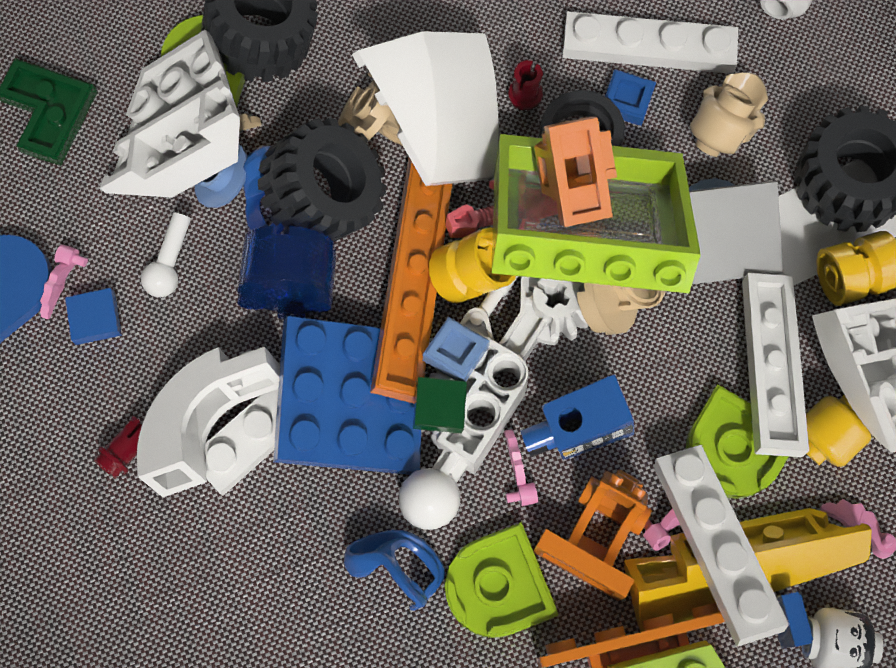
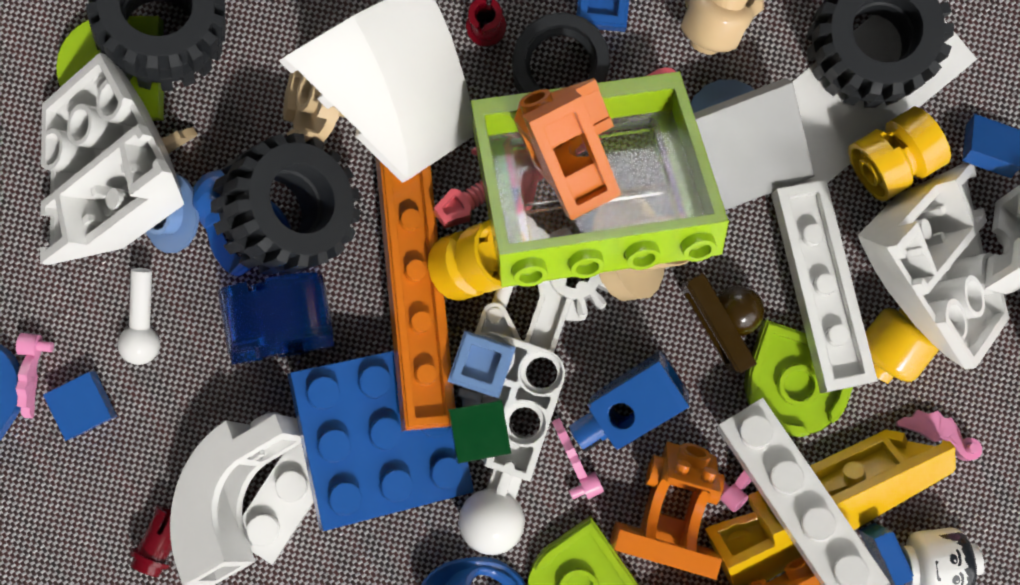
camera: 10 degrees left, 15 degrees up
none -> dark brown tile [679,273,764,373]

